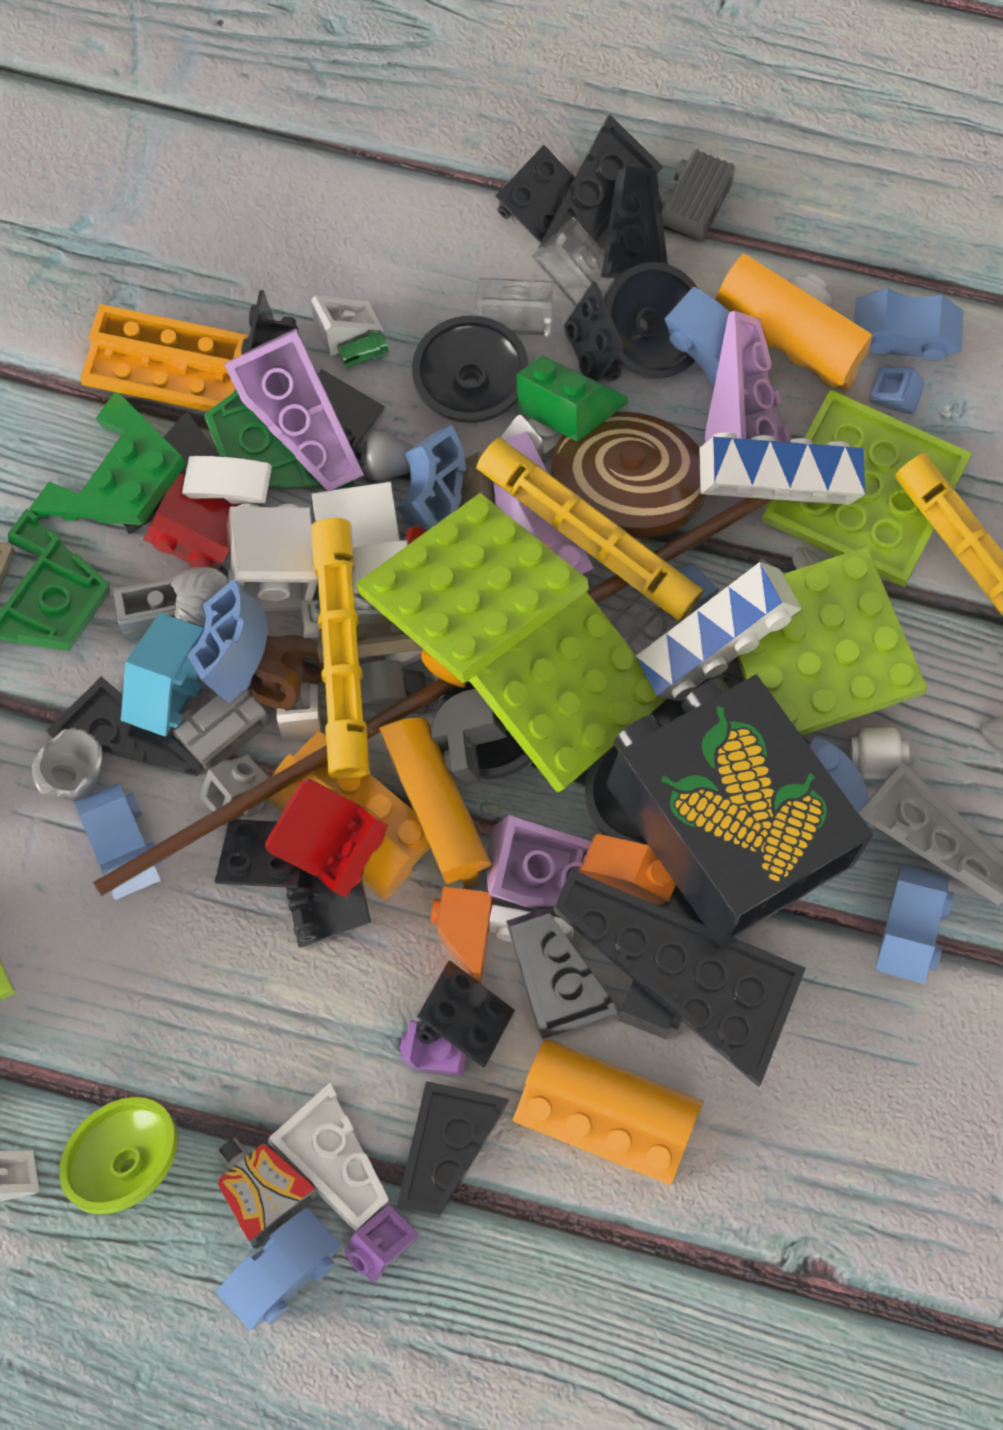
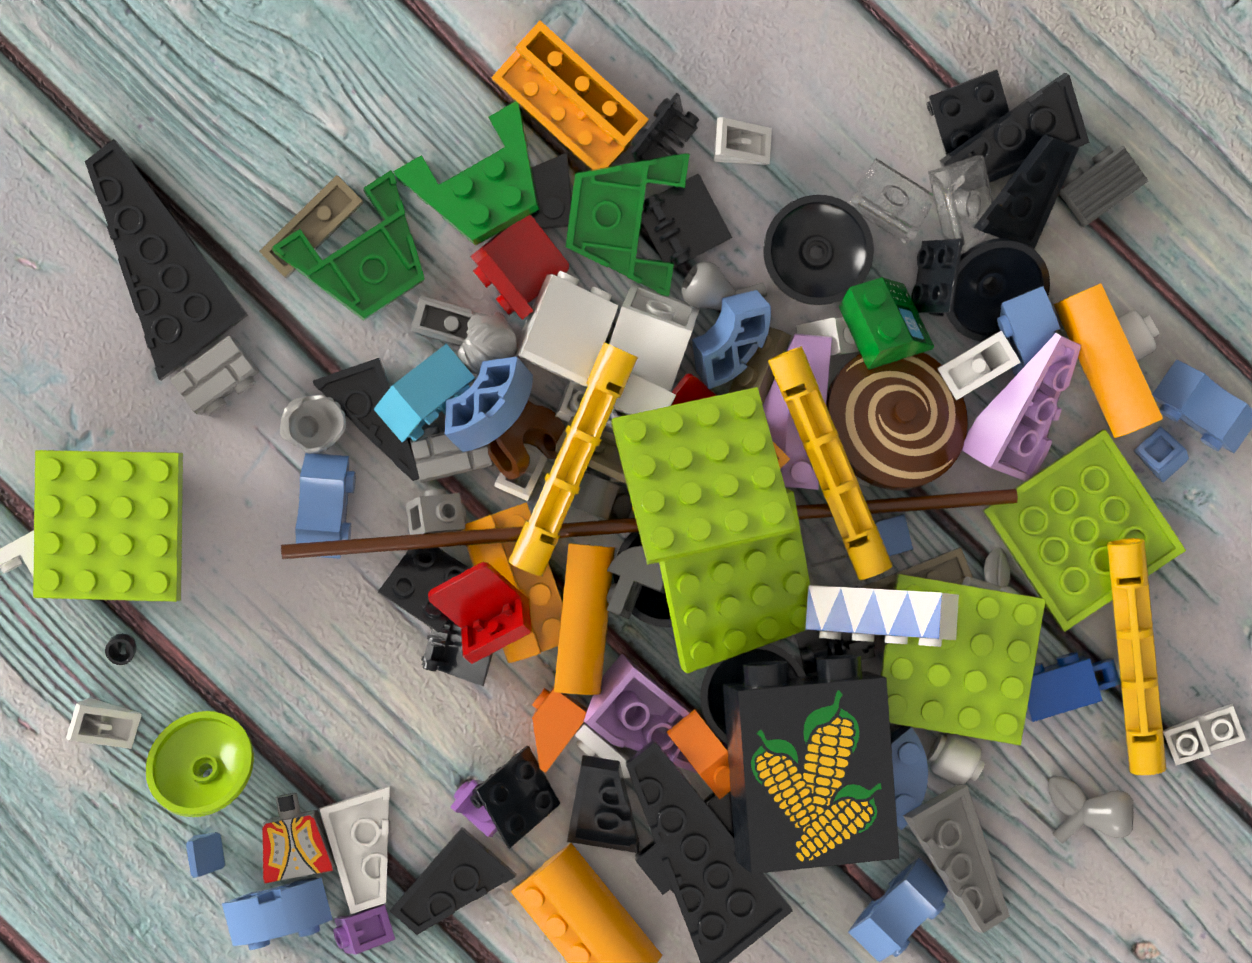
camera: 25 degrees right, 20 degrees up
white slope [182,456,272,504] -> none
lavender wedge [224,328,364,491] -> none
green pin [338,330,389,369] -> none
white brick [700,432,865,505] -> none
none -> medium blue slope [186,832,225,878]
none -> white slope [937,331,1021,400]
none -> blue brick [1026,652,1121,722]

